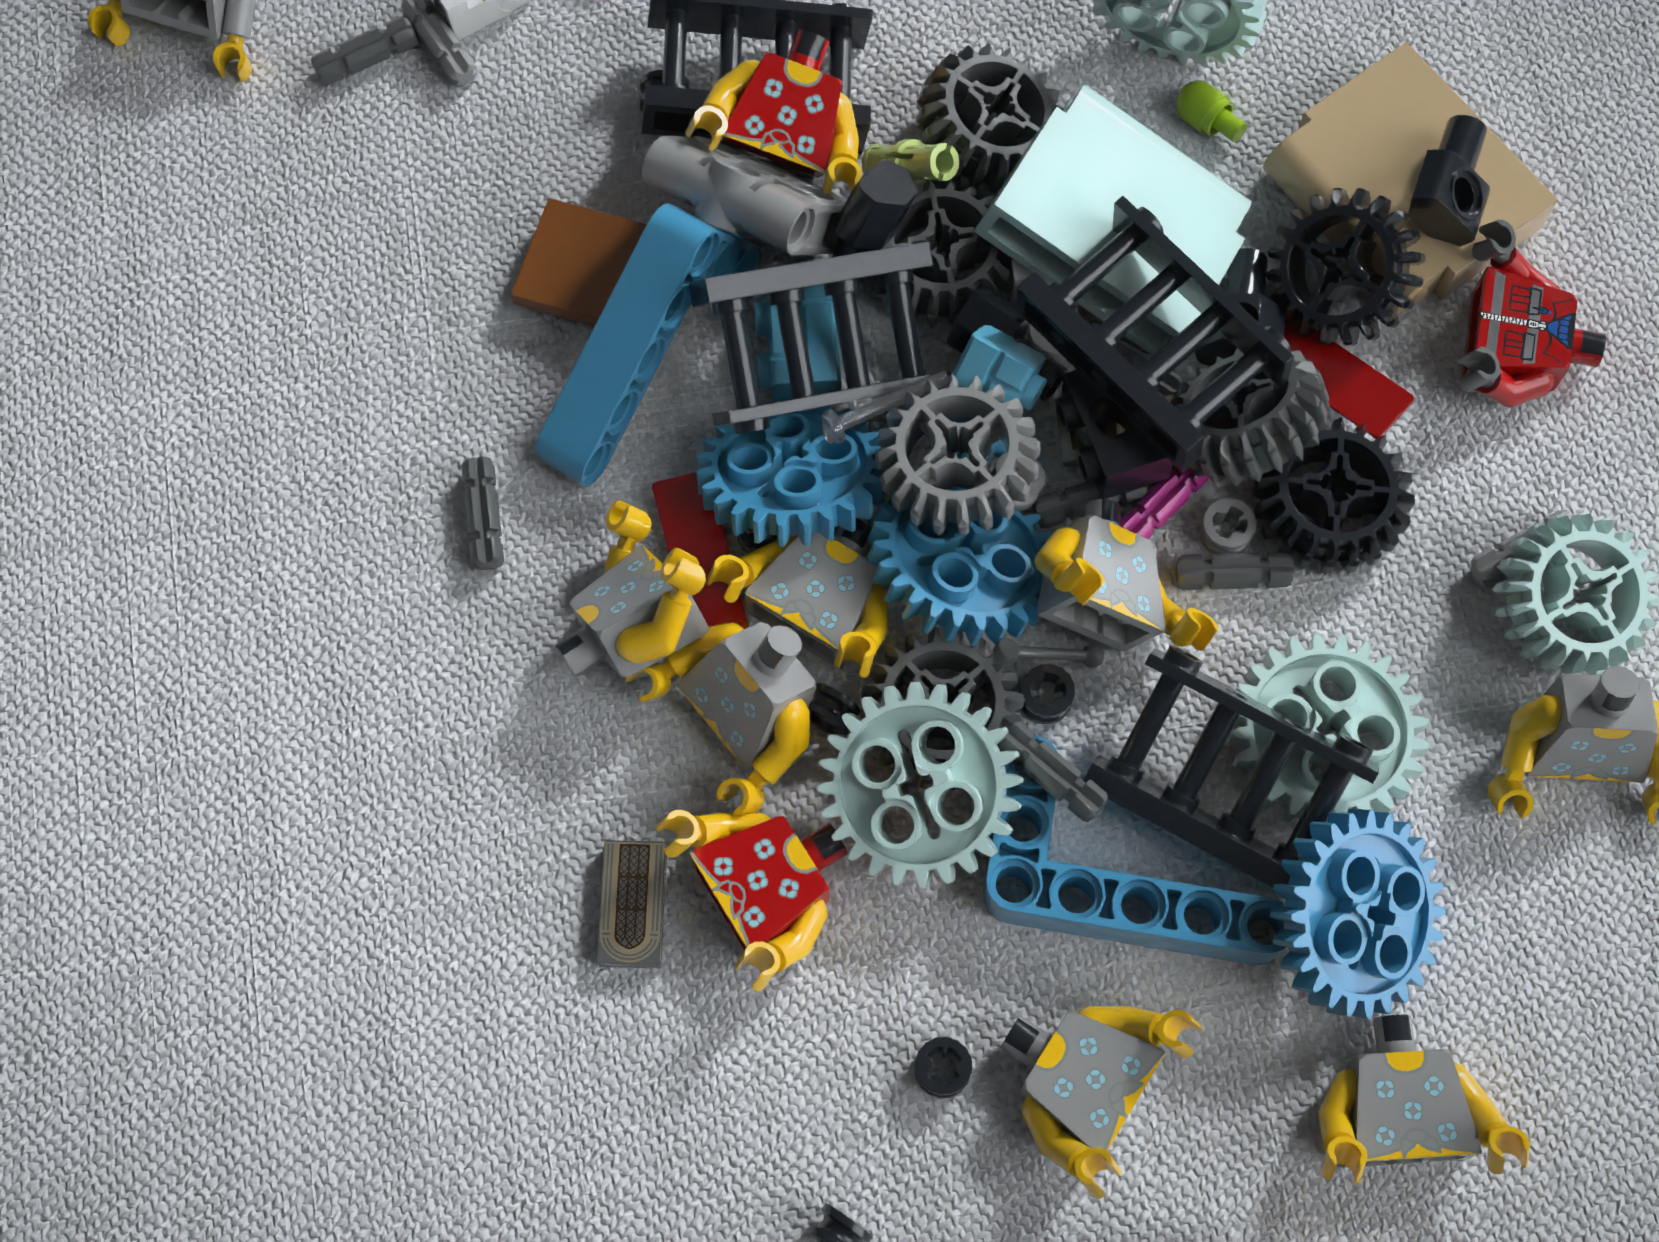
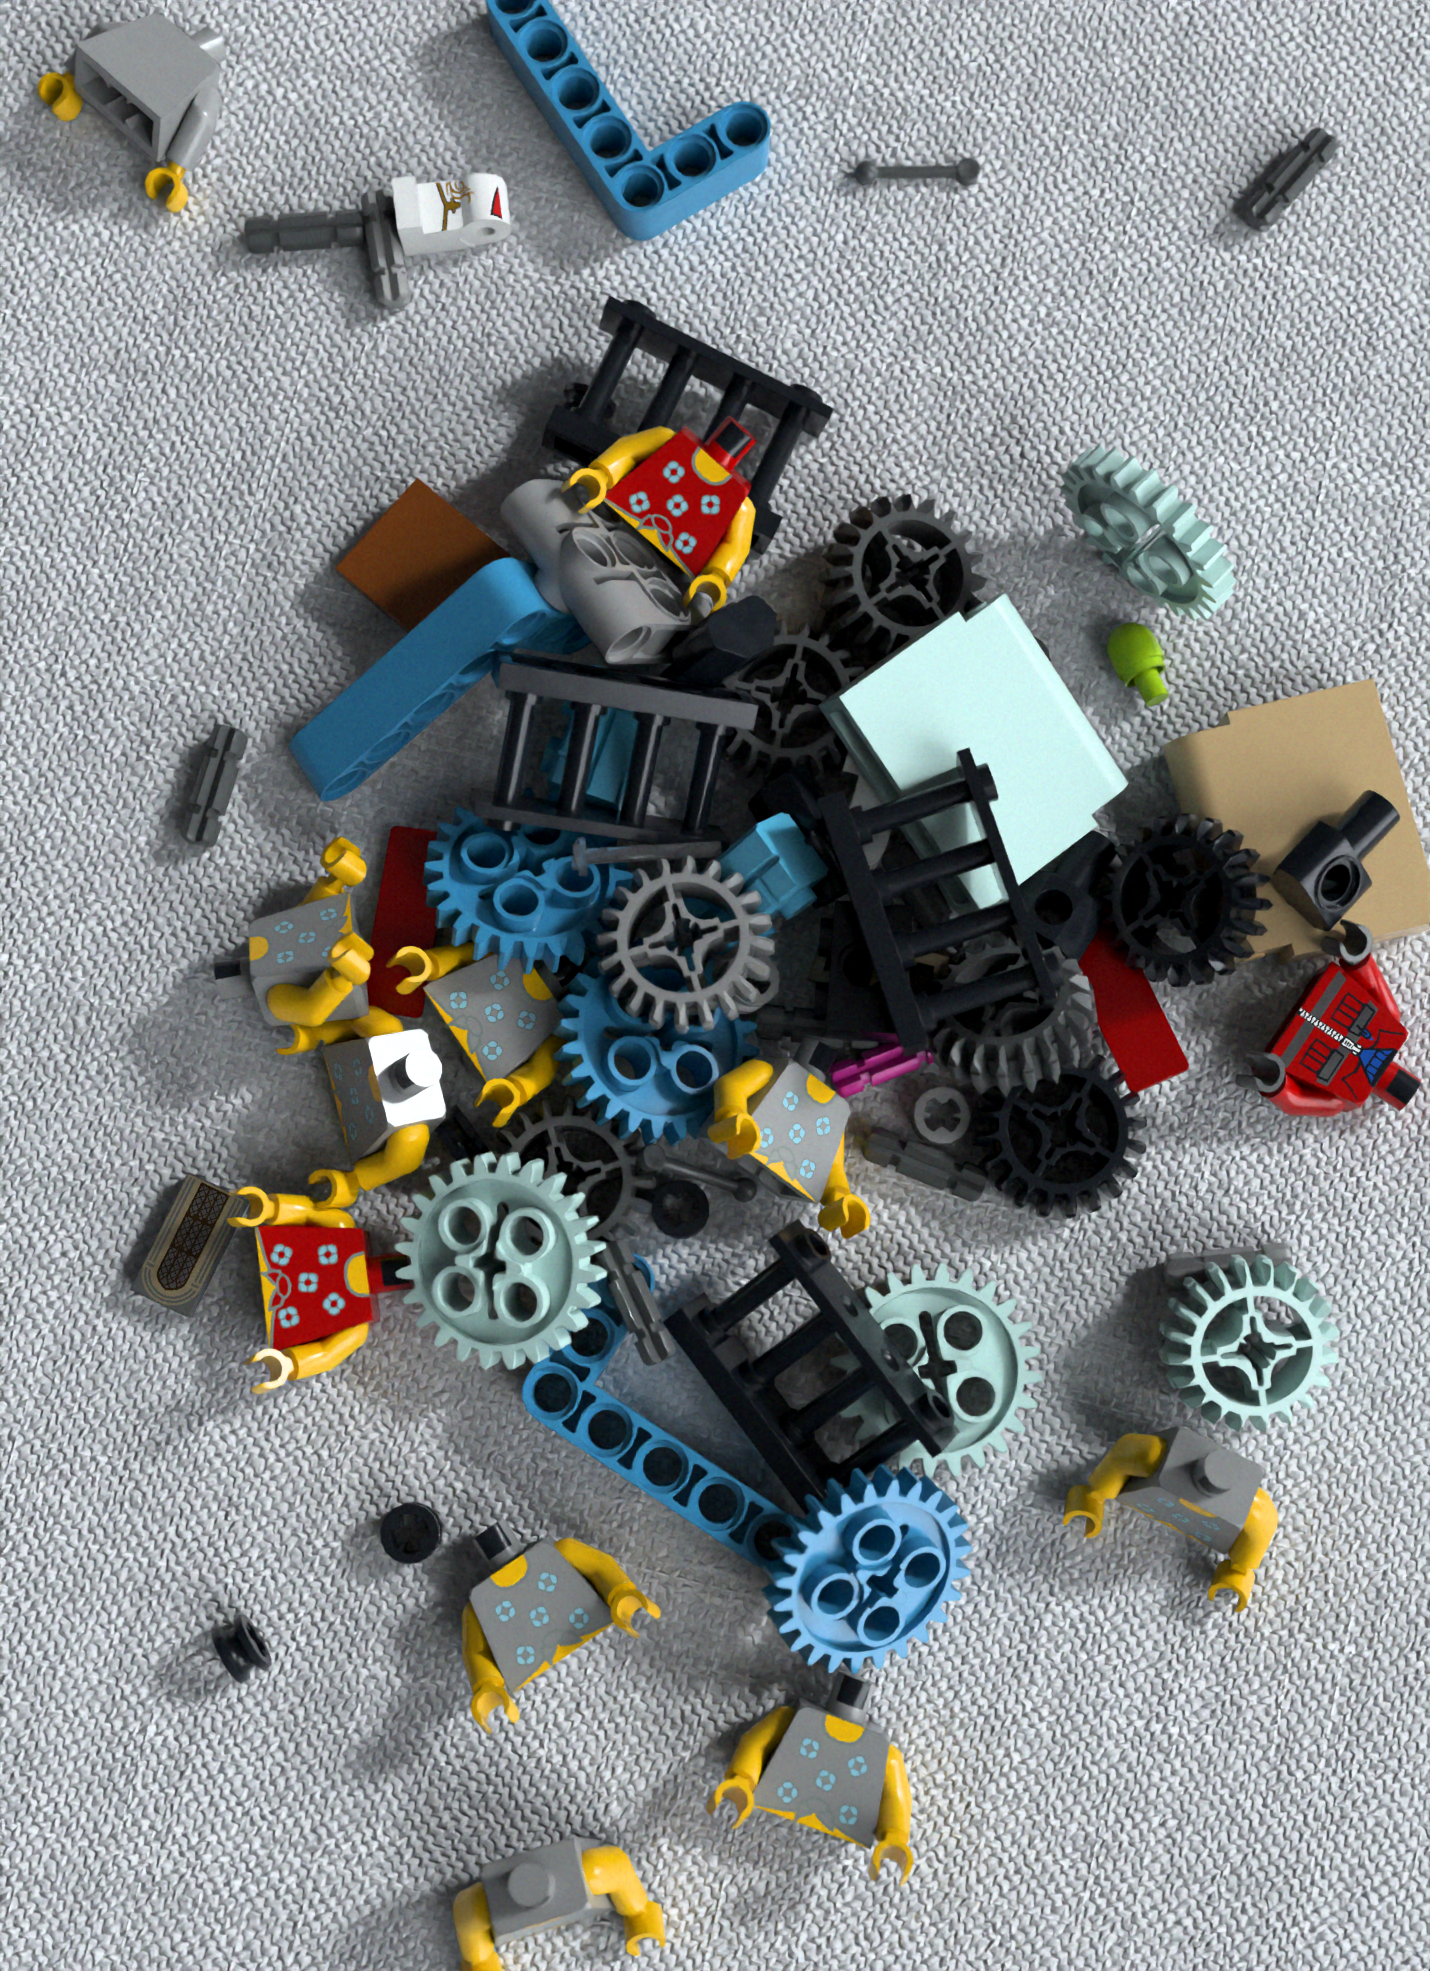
camera: 20 degrees right, 10 degrees up
yellowish green pin [862,139,959,185] -> none

